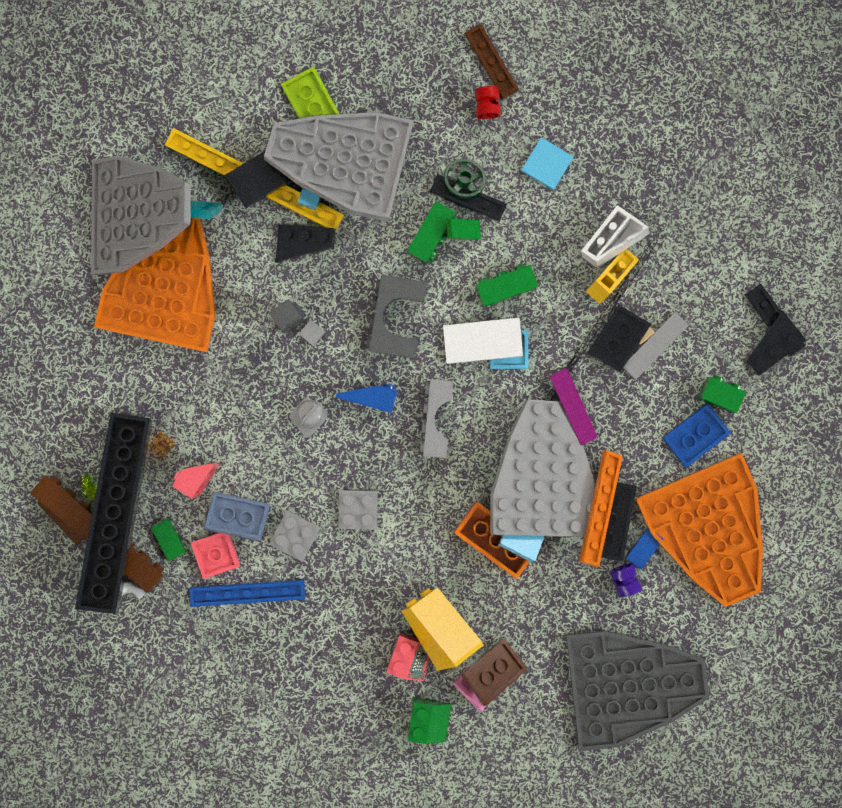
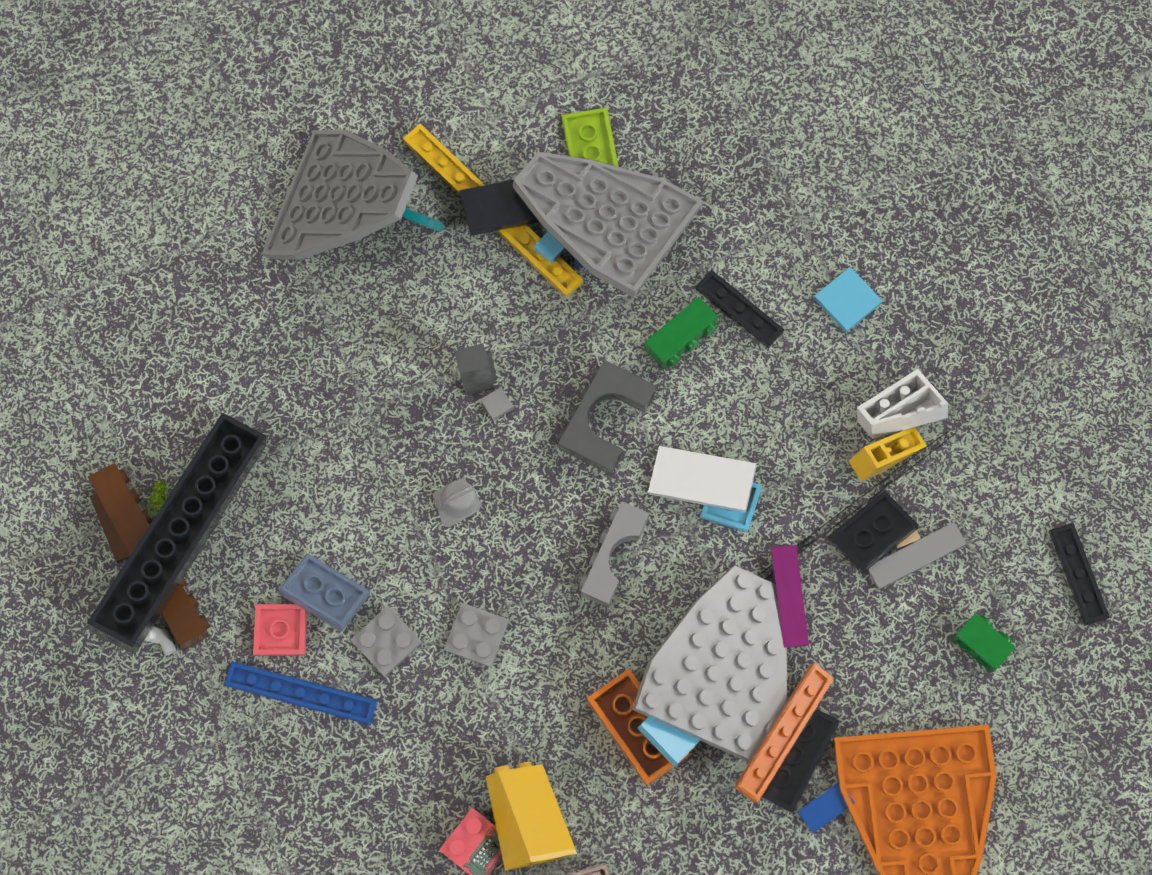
camera: 20 degrees right, 15 degrees down
orange piece [94,218,216,352] -> none
clear orange tile [149,431,176,457] -> none
green tile [151,518,187,561] -> none
coral slope [172,462,220,499] -> none
black wing [275,225,336,263] -> none
blue slope [336,383,398,413] -> none
dark green wheel [444,159,486,198] -> none
green tile [446,218,481,240] -> none
reddish brown tile [464,24,519,100] -> none
red wheel [475,86,501,119] -> none
green brick [475,264,538,308] -> none
dark purple wheel [609,563,642,598] -> none
blue tile [662,403,731,468] -> none
black wing [746,310,807,376] -> none

